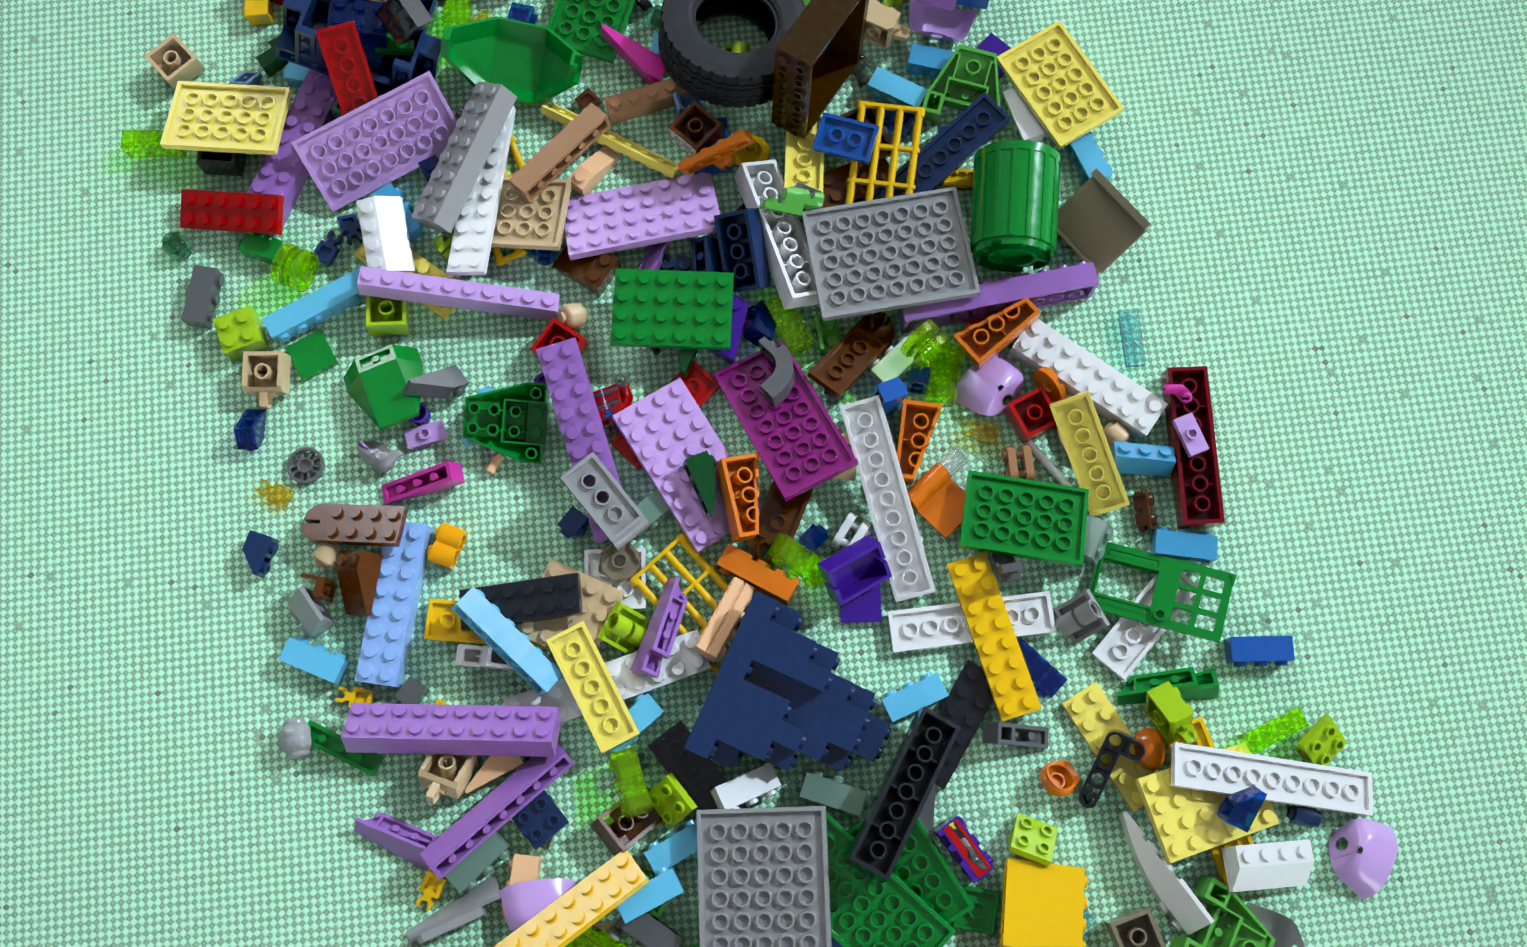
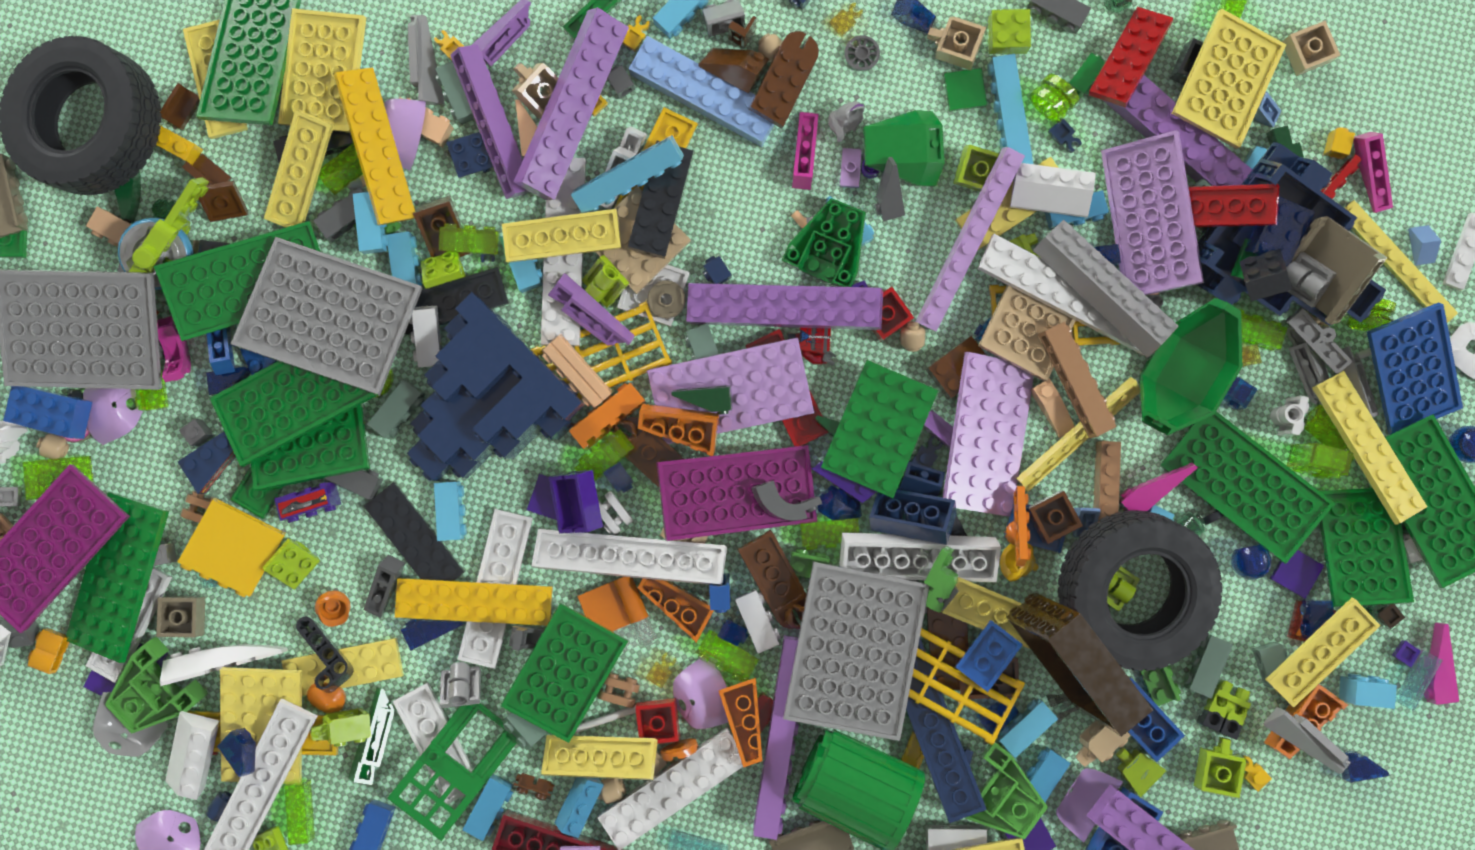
camera: 115 degrees right, 10 degrees up
dark blue plate [336,214,363,246] -> none
light orange brick [426,522,468,570] -> none
light grey hinge [560,452,650,550] -> none
copper plate [574,88,602,110] -> none
black brick [843,706,961,883] -> none
clear neon green wheel [900,319,951,370] -> none

